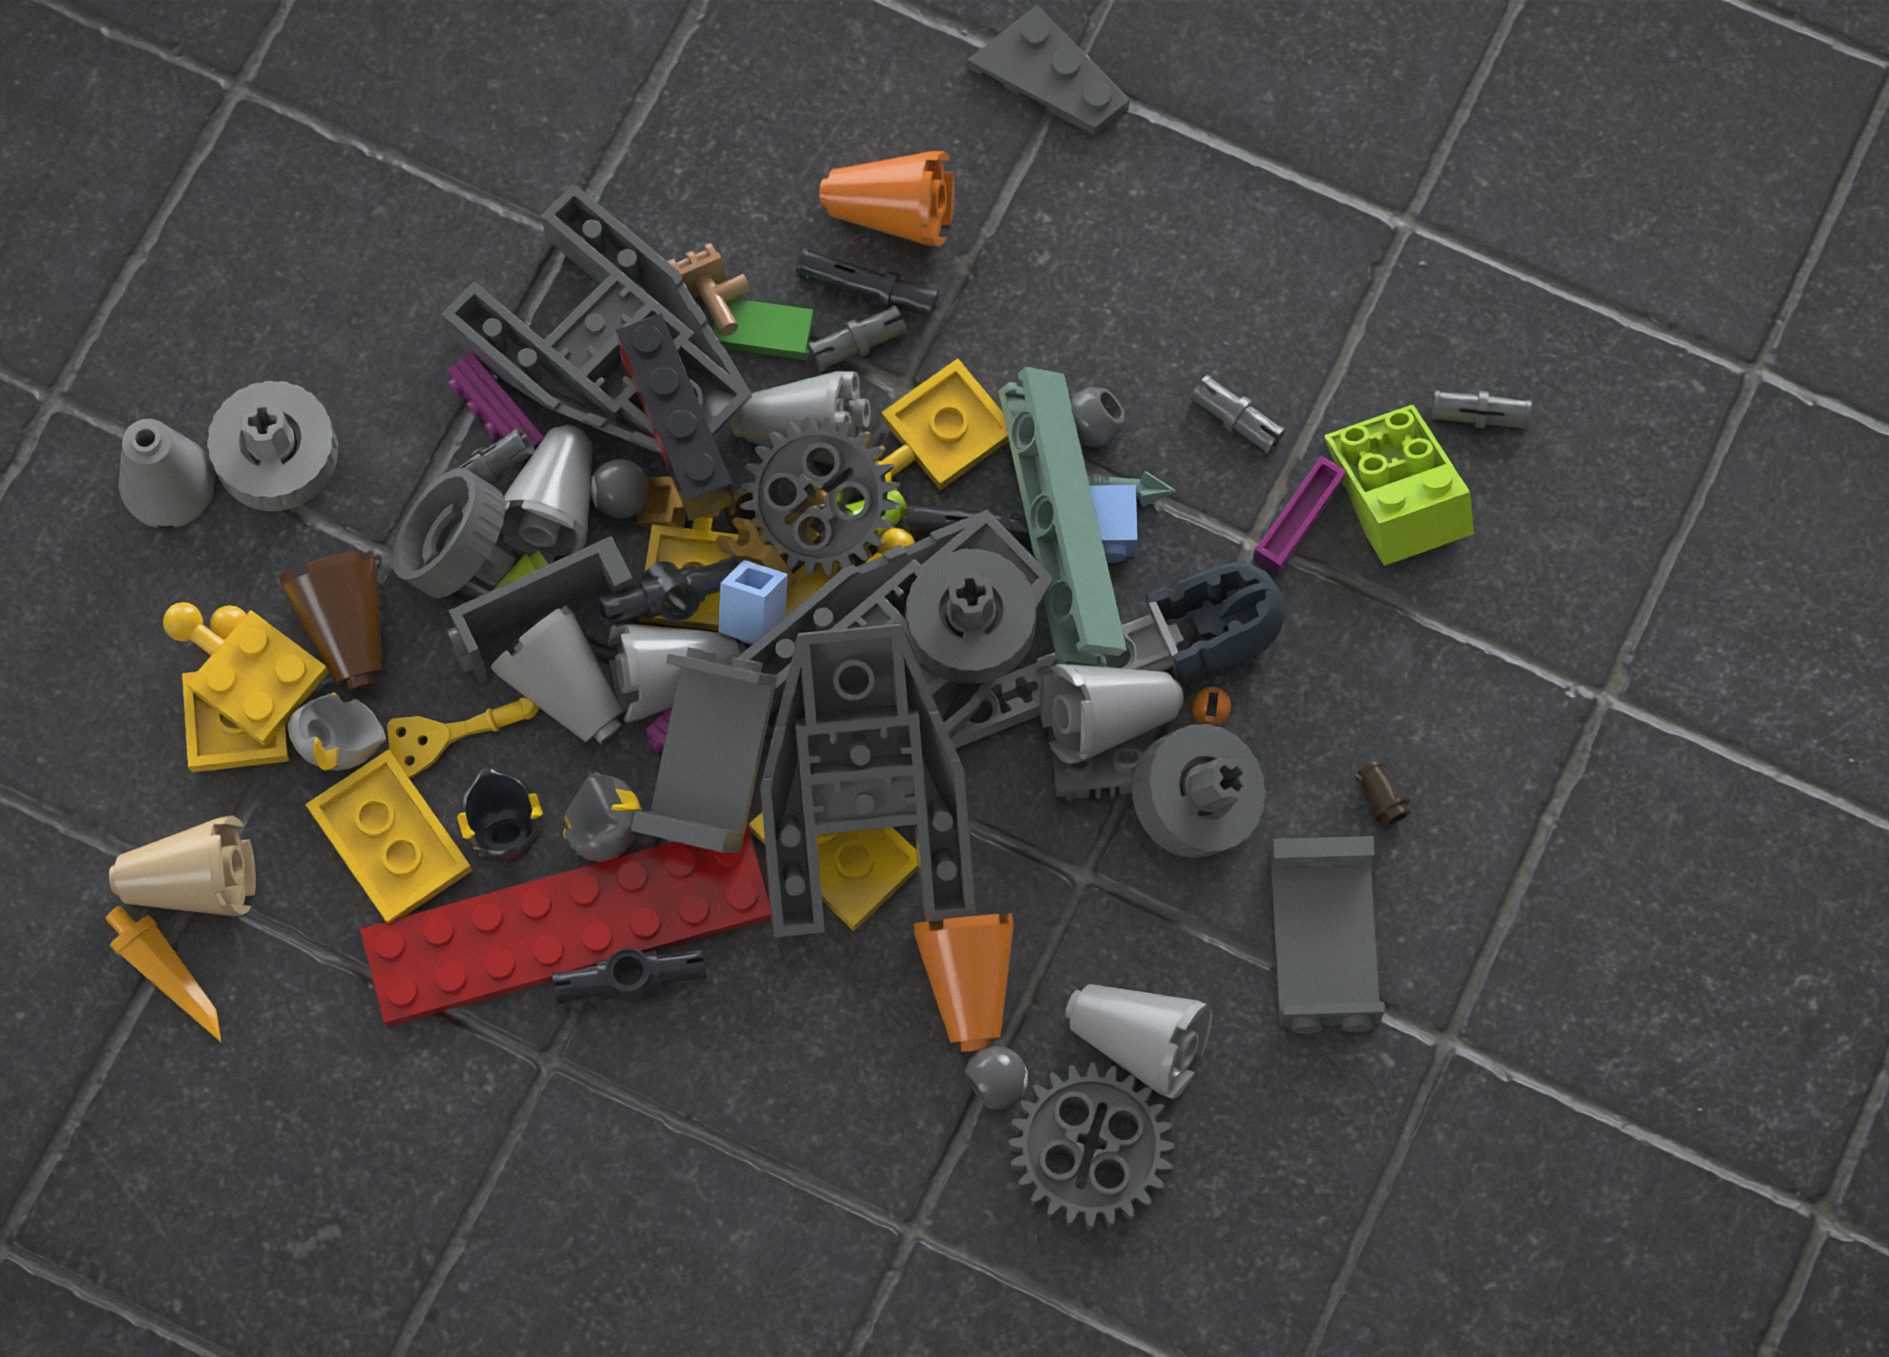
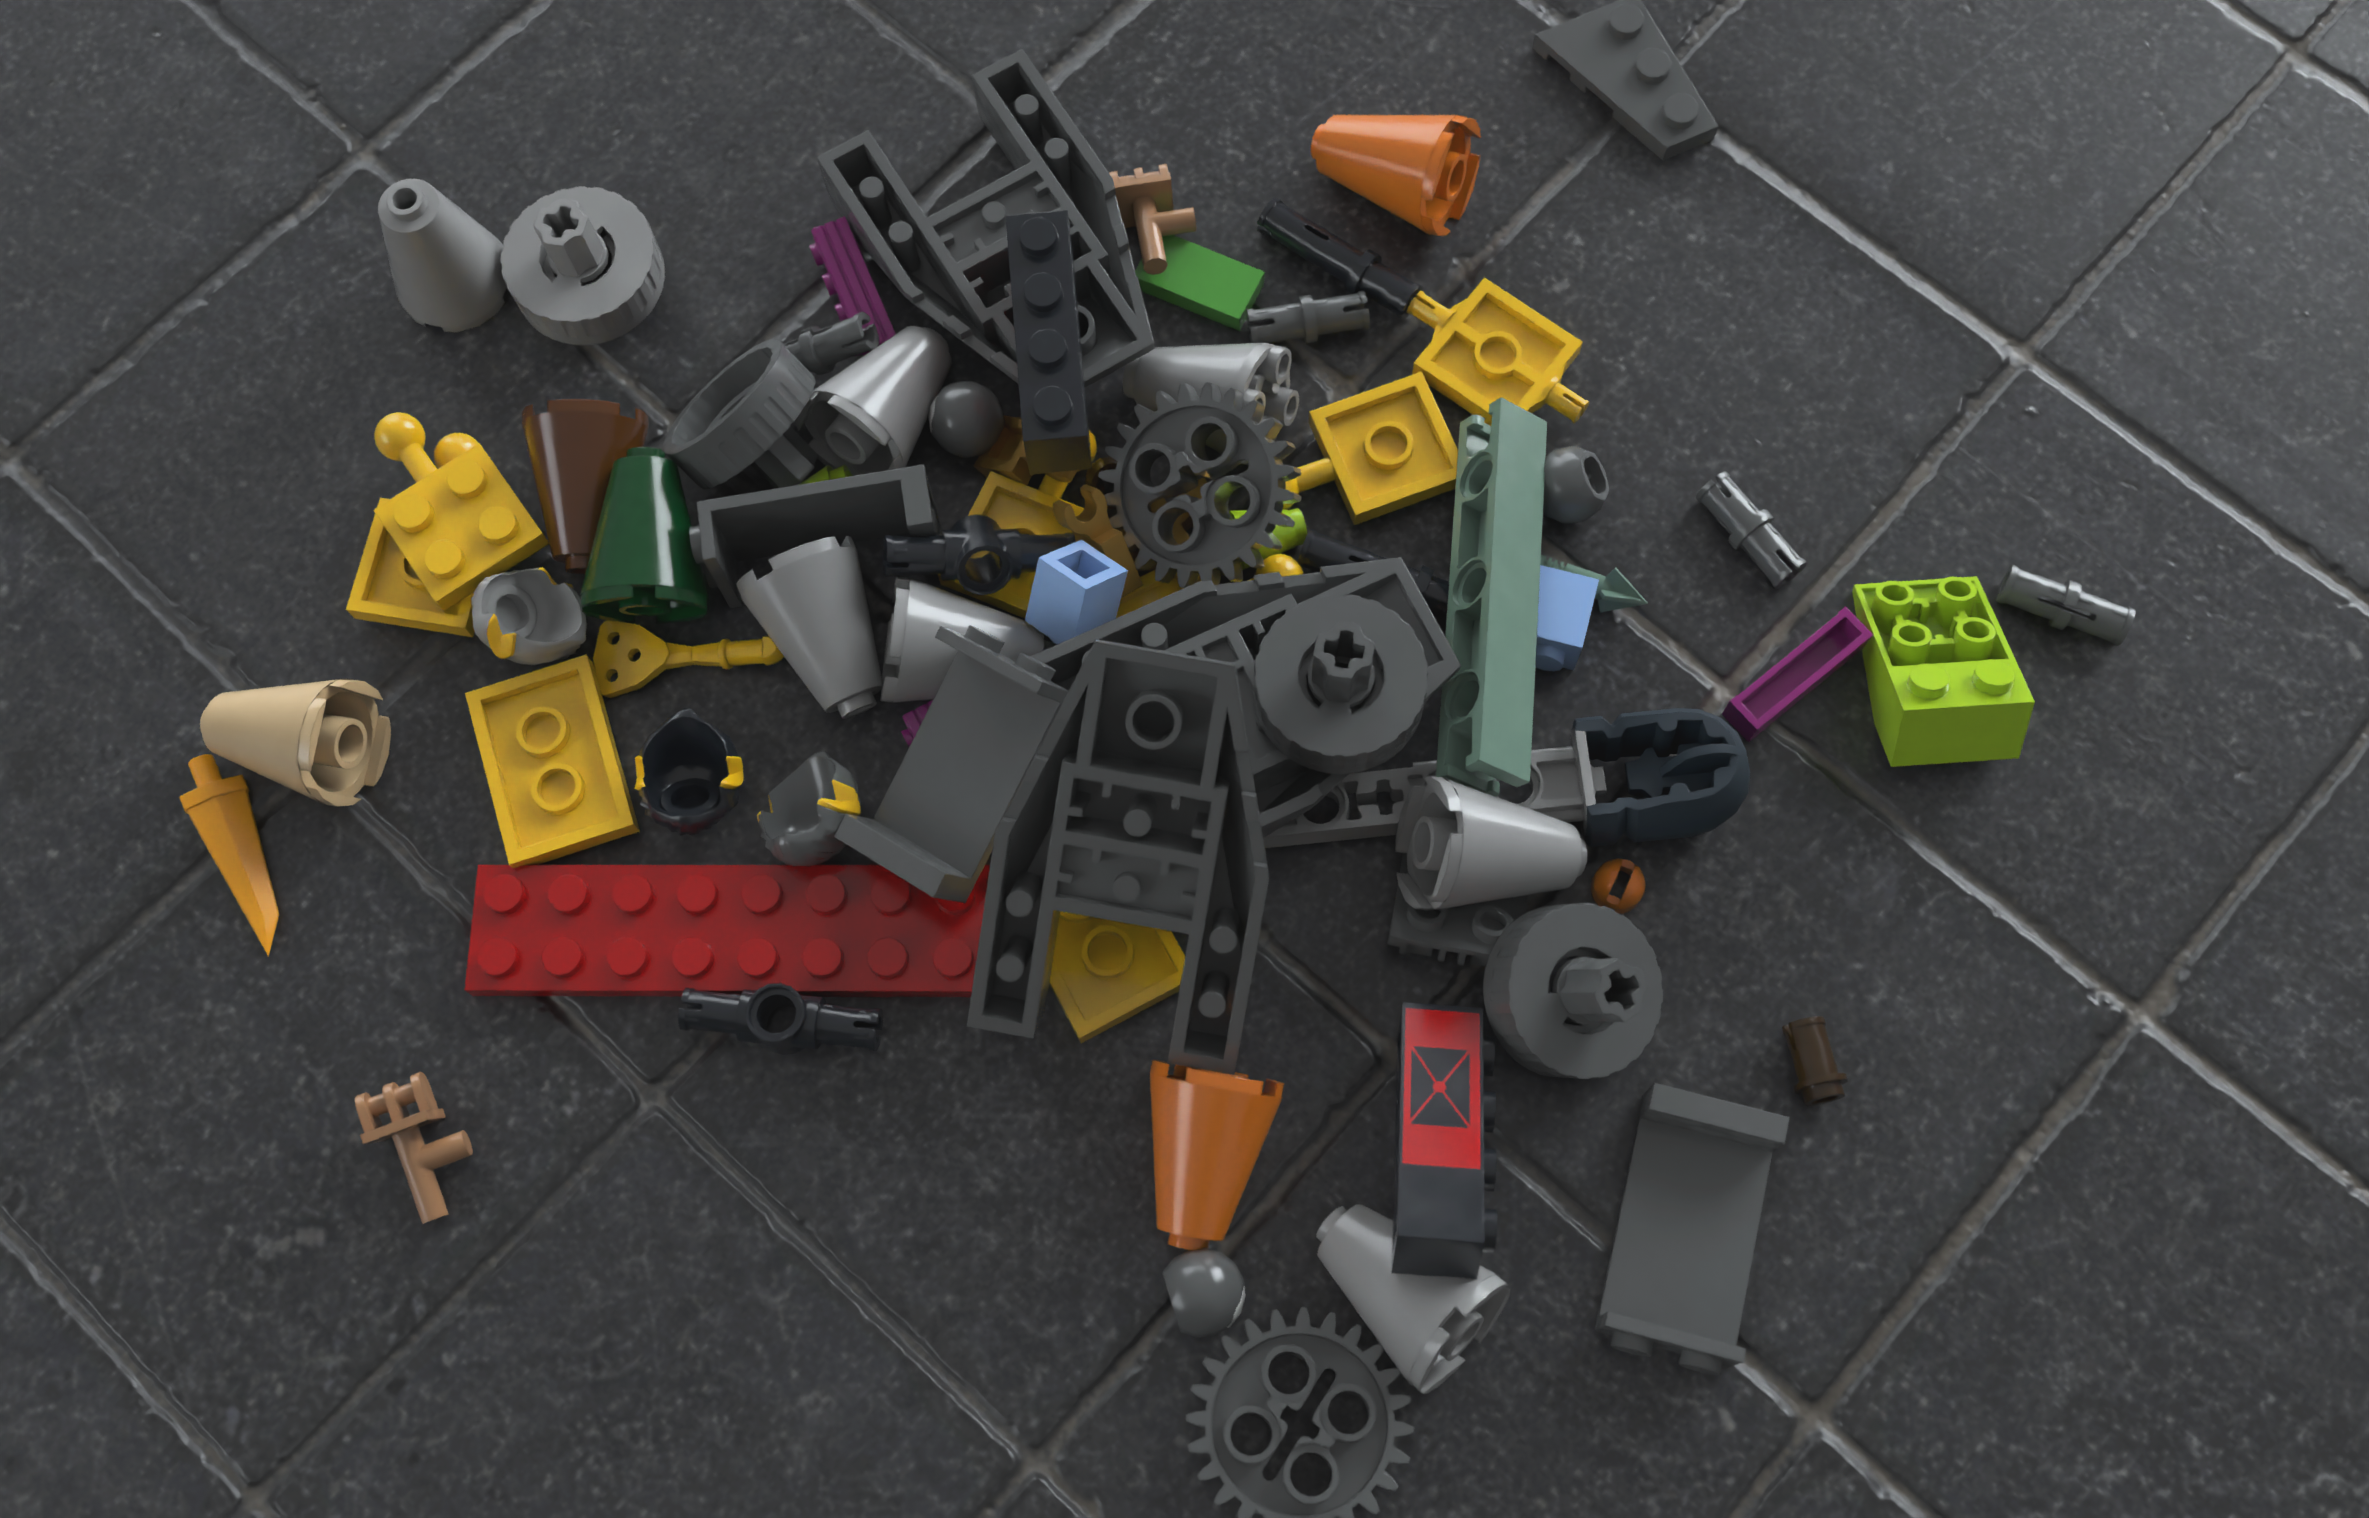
camera: 20 degrees right, 0 degrees up
none -> medium nougat arm [355,1072,473,1224]
none -> dark green cone [580,447,709,623]
none -> black brick [1391,1002,1497,1279]
none -> yellow plate [1407,277,1589,426]

